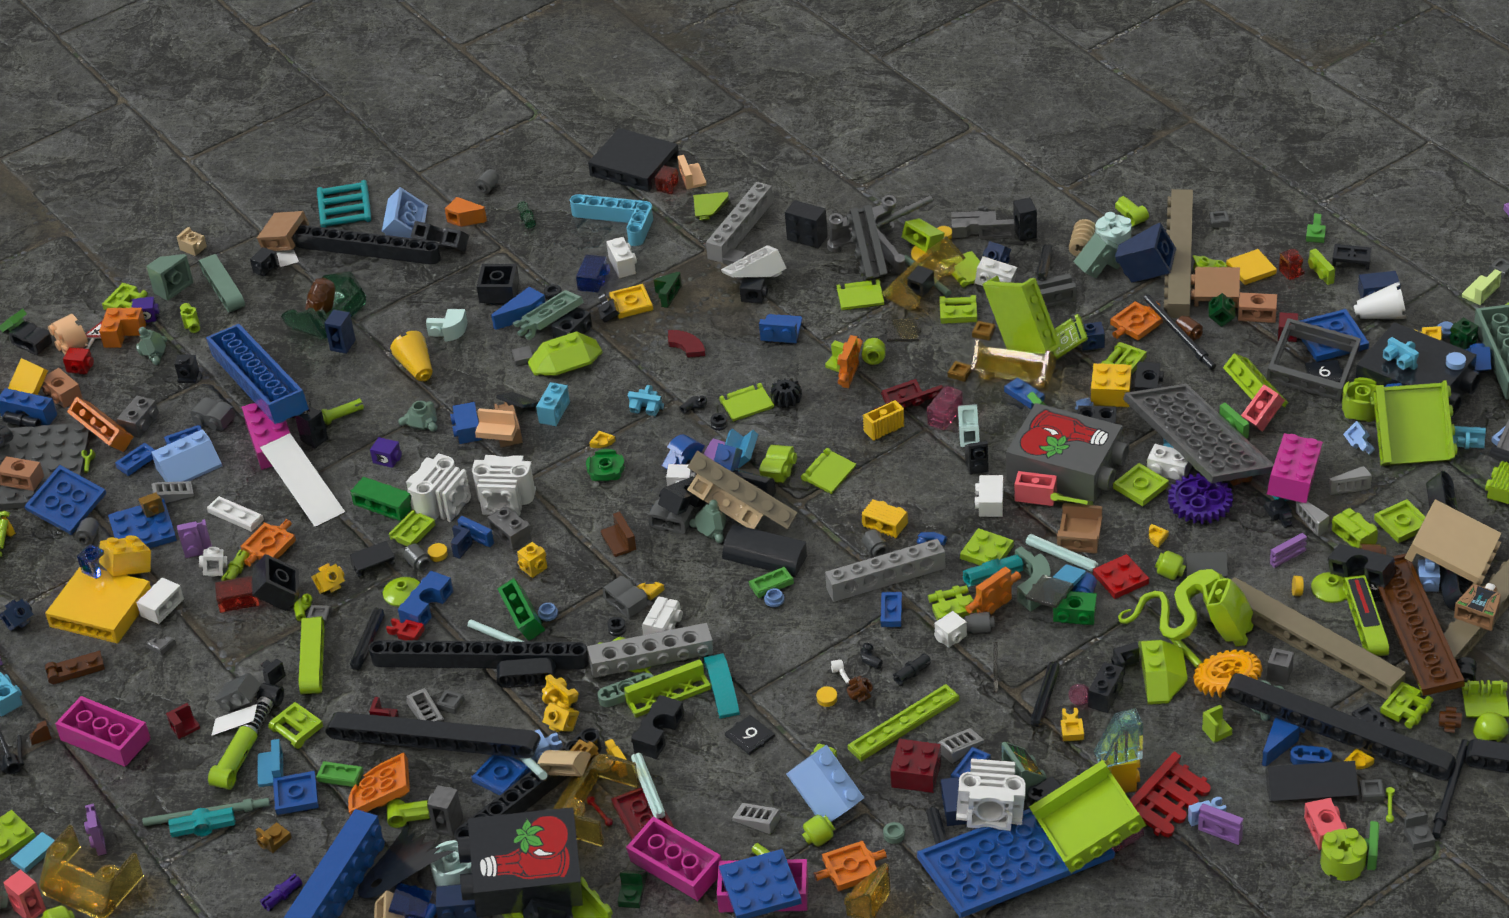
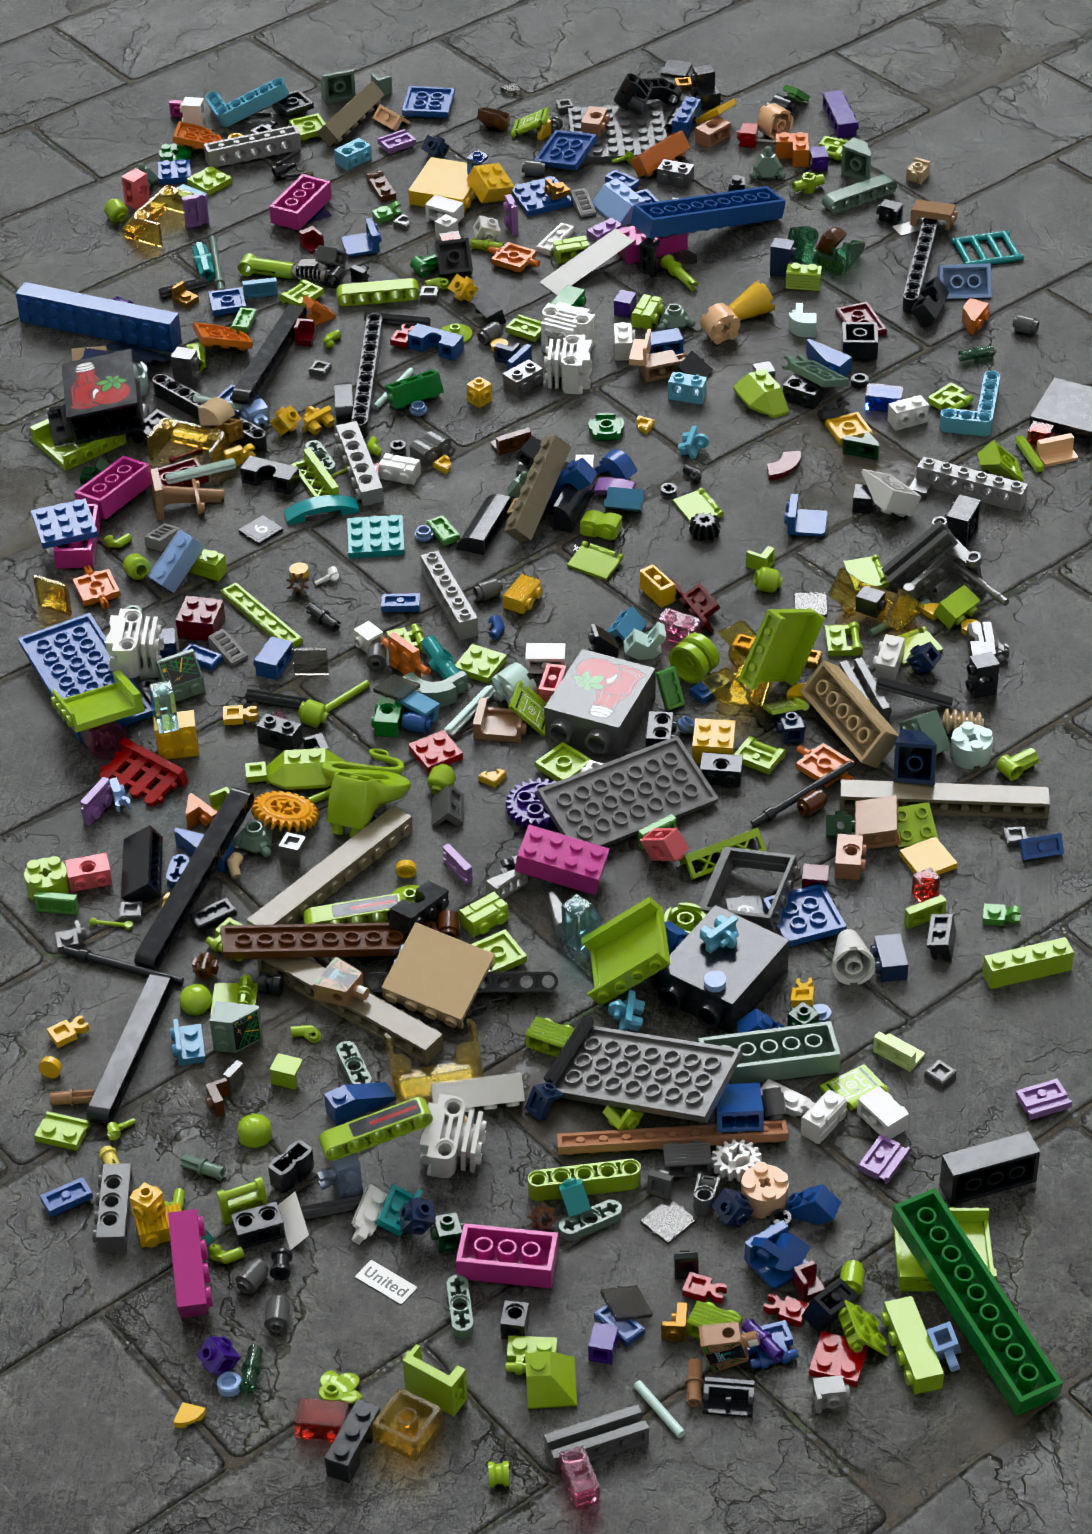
camera: 85 degrees right, 0 degrees up
light grey slope [406,688,444,722] -> none
orange plate [837,335,863,388] -> none
black arm [860,643,883,669] -> none
none -> medium nougat piece [150,468,225,520]
none -> black axle [158,277,207,298]
none -> orange slope [186,793,217,829]
none -> lime plate [245,762,267,783]
none -> brick [253,636,294,680]
none -> lime head [297,699,328,728]
none -> orange slope [302,295,337,326]
none -> lime arm [323,330,341,348]
none -> lime bar [325,680,370,713]
none -> bracket [341,218,382,257]
none -> plate [347,515,405,559]
none -> bright green plate [372,201,402,224]
none -> green piece [410,253,437,277]
none -> white brick [435,214,459,241]
none -> light aqua brick [492,662,537,705]
none -> lime brick [553,236,590,264]
none -> clear light blue slope [561,894,605,952]
none -> medium lavender plate [587,218,627,242]
none -> dark azure panel [607,606,647,641]
none -> white brick [614,322,635,361]
none -> lime brick [632,294,664,330]
none -> lime wheel [669,633,720,684]
none -> light nougat brick [700,303,740,345]
none -> lime brick [786,263,822,291]
none -> tan brick [800,660,899,768]
none -> brick [823,90,859,138]
none -> tile [836,302,887,336]
none -> lime plate [927,382,974,410]
none -> lime brick [982,937,1074,989]
none -> lime axle [1015,435,1045,473]
none -> blue plate [1018,833,1065,860]

